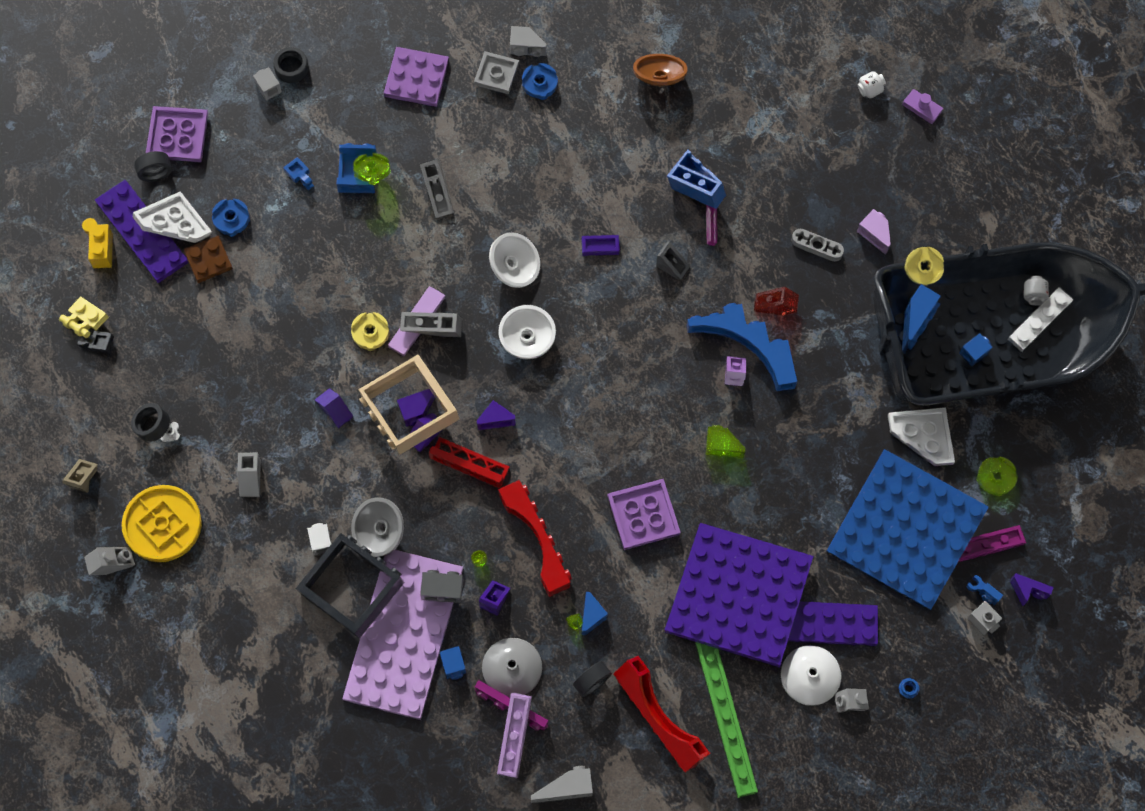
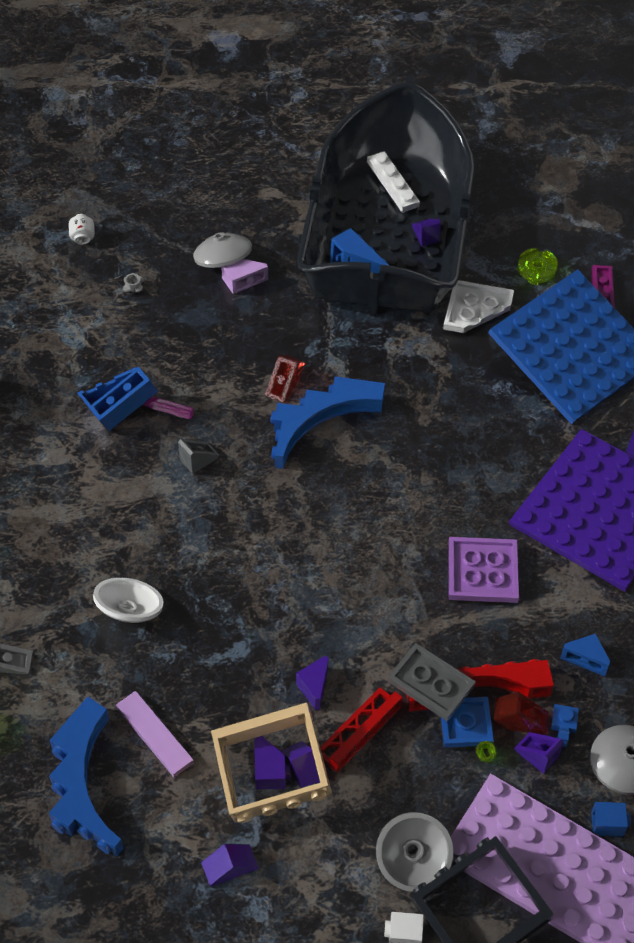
camera: 70 degrees left, 15 degrees down
light yellow plate [351,312,390,351] -> none
light grey slope [400,312,462,337] -> none
dark grey brick [420,570,463,603] -> none
white dish [499,305,556,359] -> none
clear neon green hinge [566,613,583,630] -> none
dark purple tile [582,235,619,256] -> none
clear neon green slope [705,425,745,458] -> none
medium lavender slope [724,356,746,386] -> none
light grey beam [791,229,844,261] -> none
medium lavender tile [902,89,943,124] -> none
light yellow plate [904,247,944,285] -> none
blue brick [959,333,992,367] -> none
light grey head [1024,276,1049,305] -> none
none -> blue arch [49,697,124,856]
none -> light grey plate [123,273,144,292]
none -> light grey dish [193,233,252,268]
none -> dark grey plate [387,643,475,721]
none -> dark purple slope [412,219,441,247]
none -> blue plate [441,697,494,748]
none -> clear red slope [494,692,549,735]
none -> blue plate [551,704,579,748]

